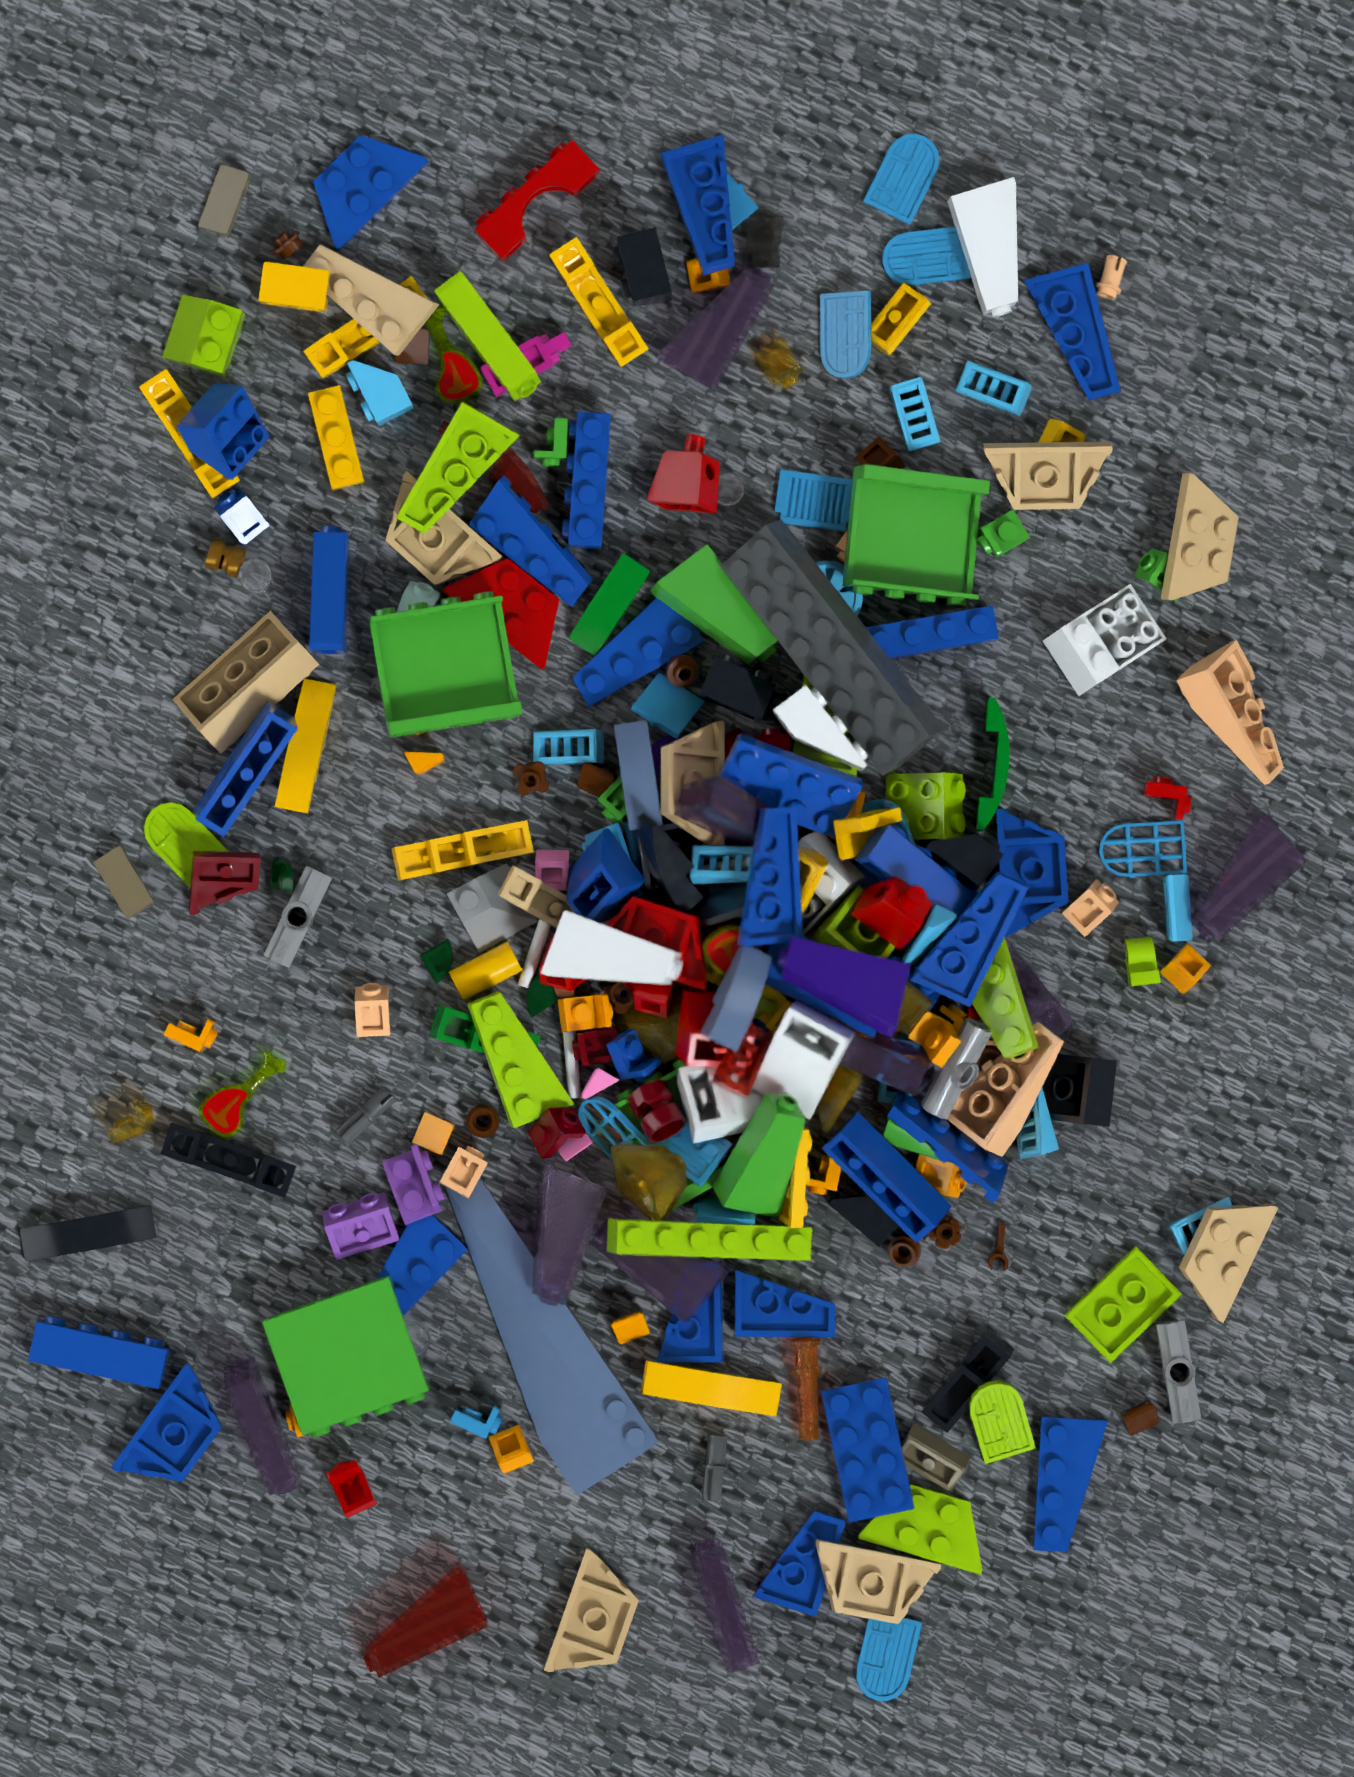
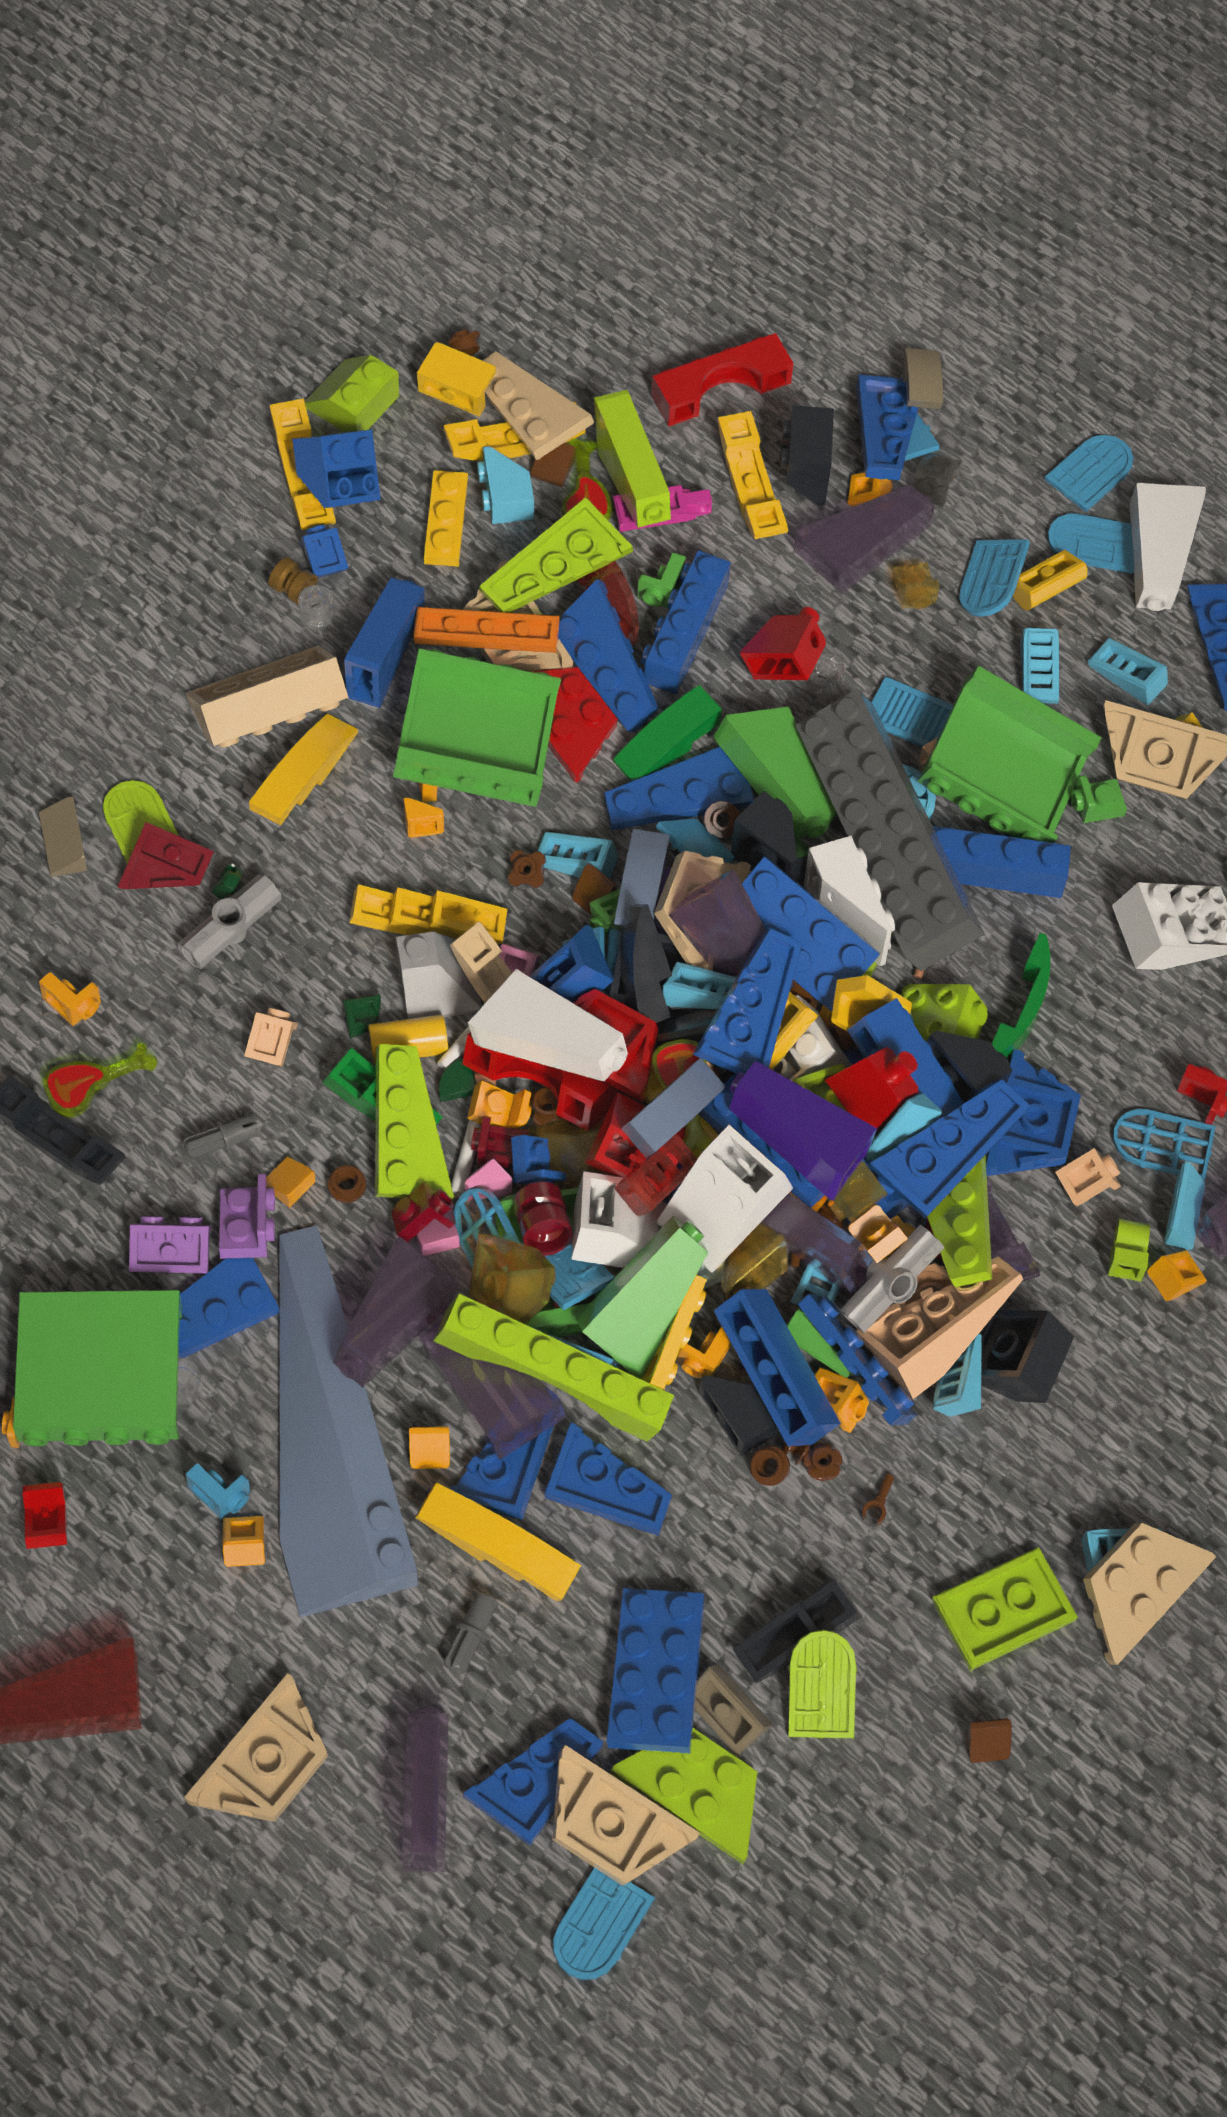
camera: 20 degrees right, 25 degrees down
blue brick [194,701,298,837] -> none
dark tan slope [198,165,252,238] -> none
blue wing [313,135,429,251] -> none
light nougat bracket [439,1146,488,1199] -> none
clear orange pin [791,1338,822,1441] -> none
blue wing [1033,1416,1108,1552] -> none
light grey piece [1156,1319,1201,1424] -> none
none -> orange tile [414,607,560,653]
none -> dark tan slope [904,348,943,409]

